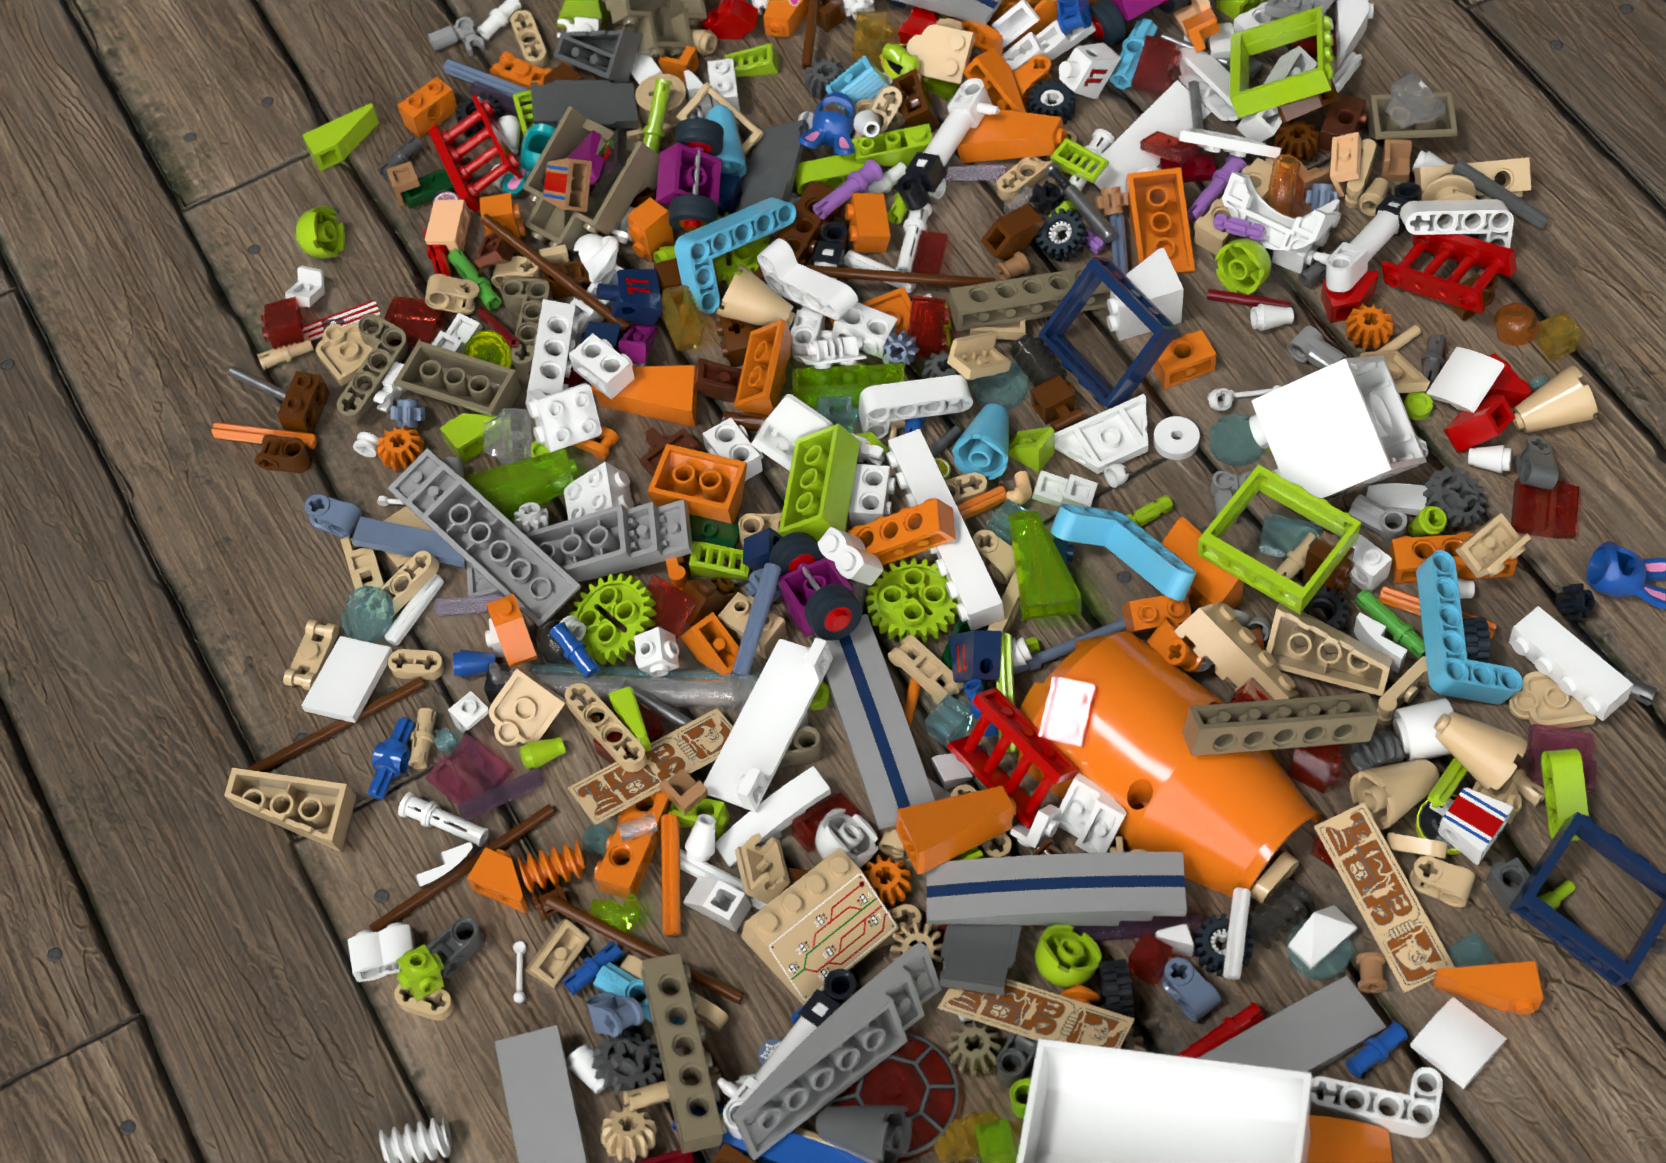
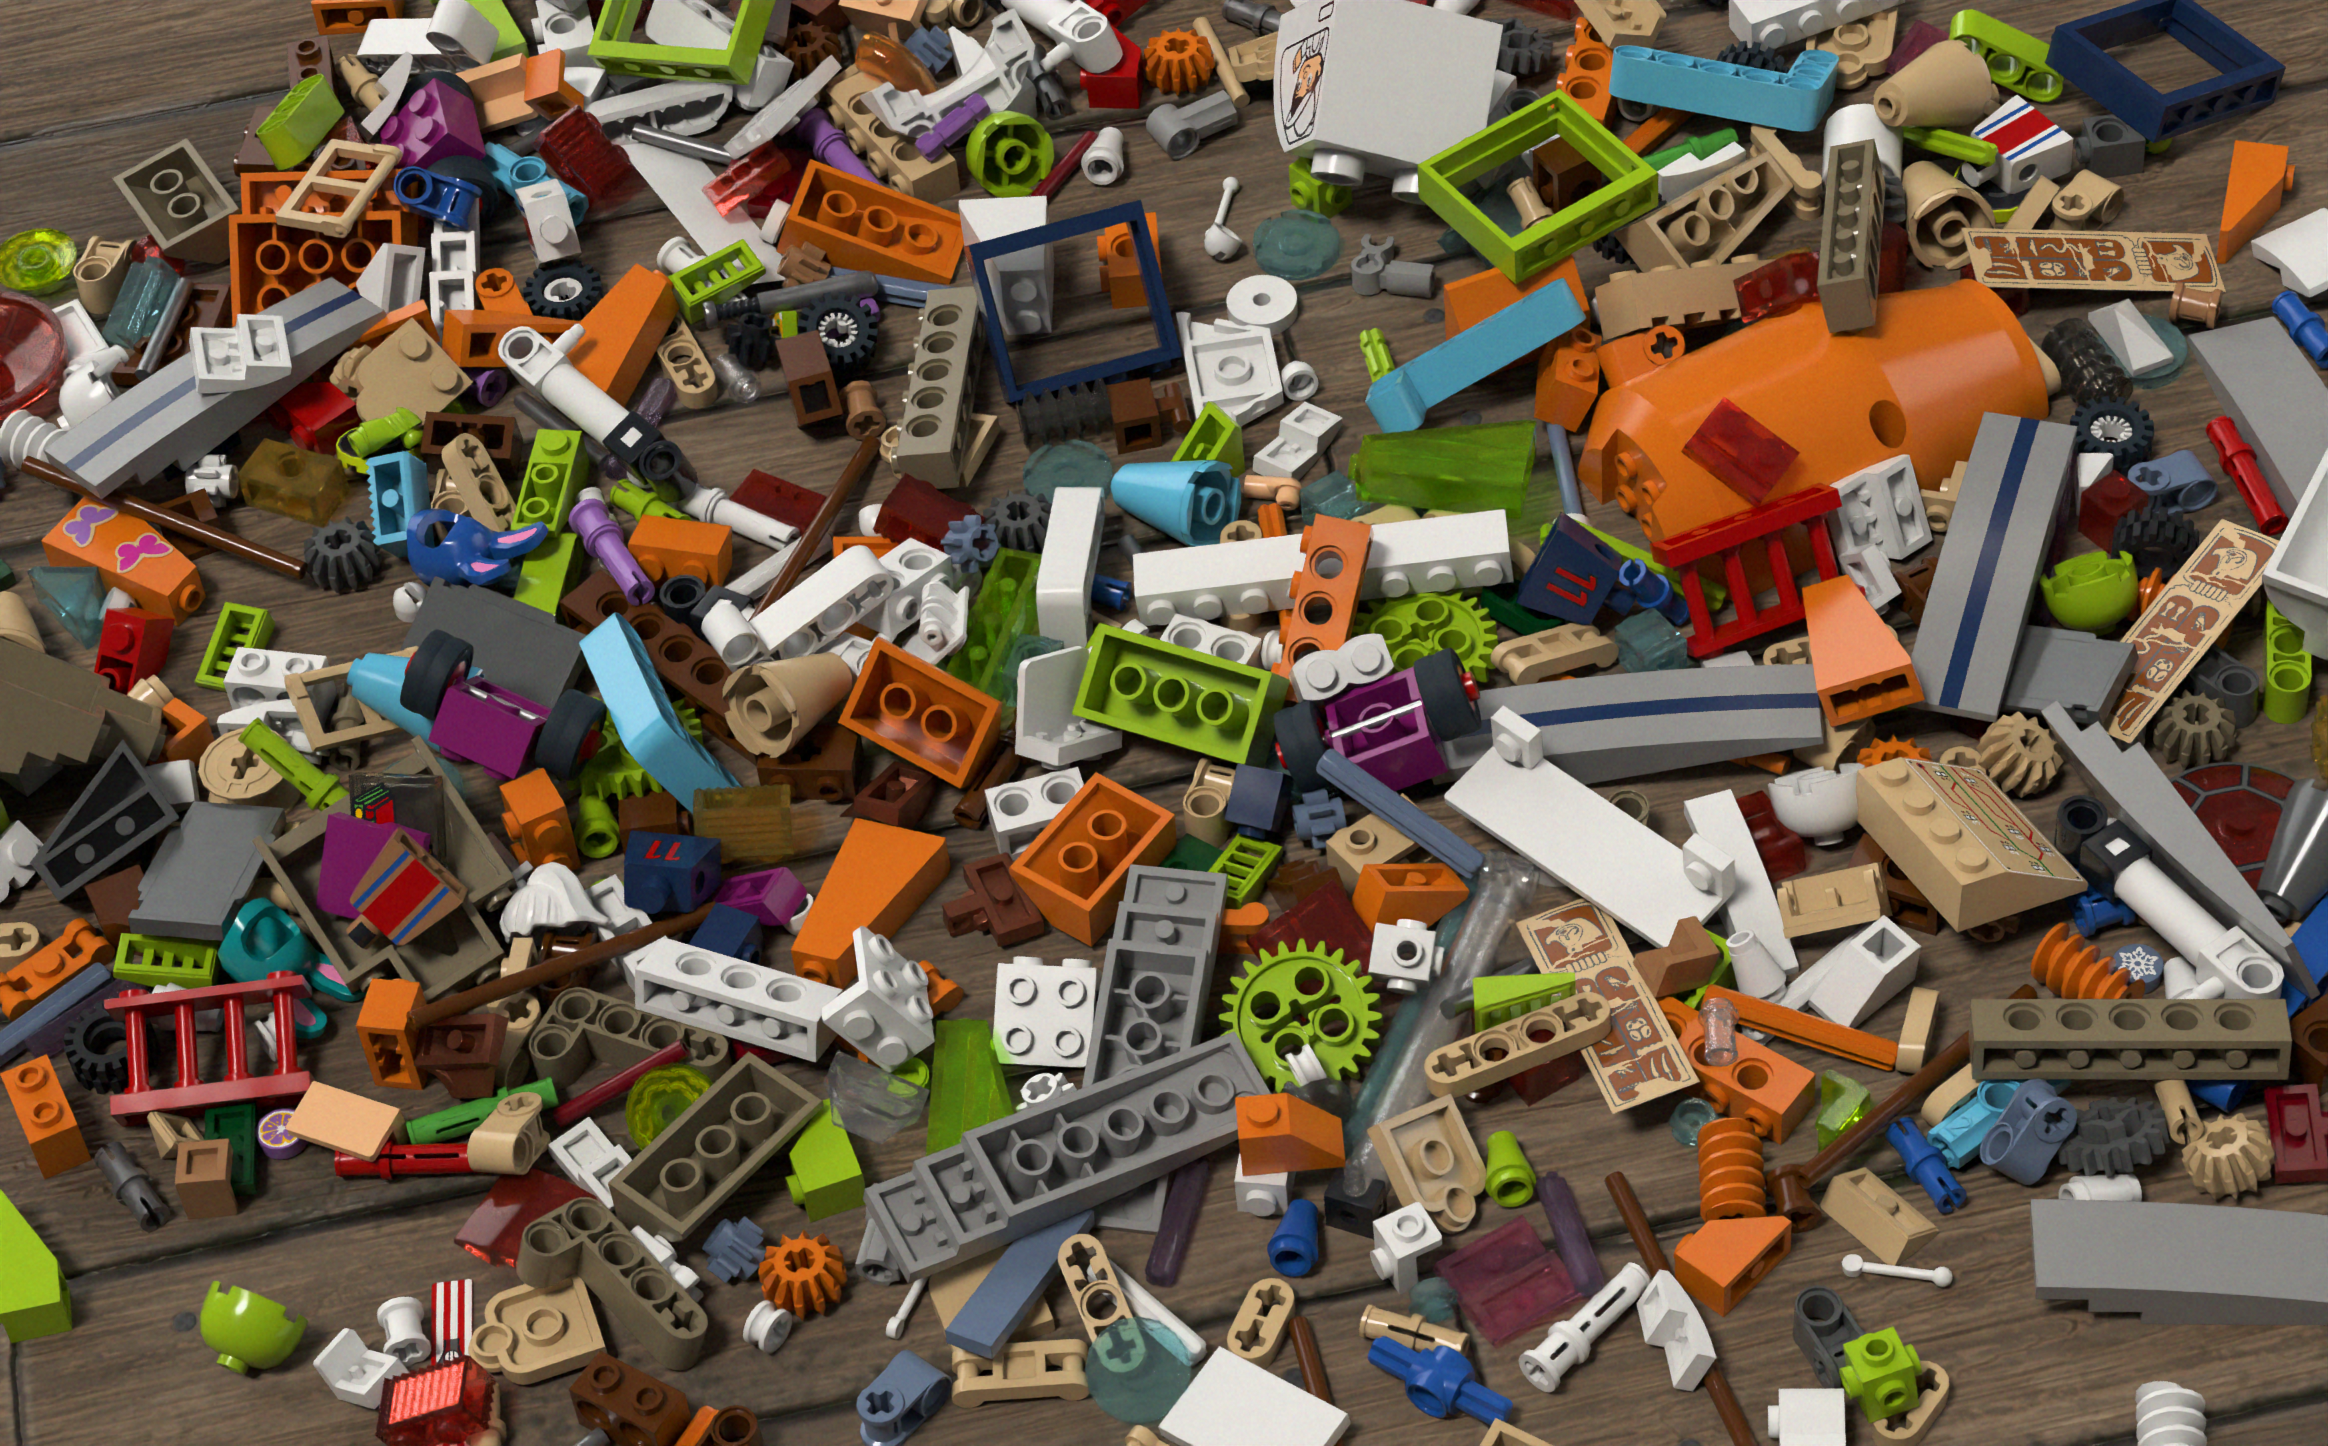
camera: 75 degrees left, 10 degrees down
blue pin [549,622,600,679] -> none
white brick [569,334,635,399] -> none
white cone [853,110,880,137] -> none
tan bracket [947,331,1012,380] -> none
white axle [1223,887,1251,980] -> none
lime cone [1408,506,1447,537] -> none
clear light blue plate [1447,932,1494,967] -> none
none -> tan slope [147,1111,204,1159]
none -> white bush [377,1297,431,1366]
none -> tan beam [1896,986,1940,1074]
none -> orange piece [2031,922,2145,999]

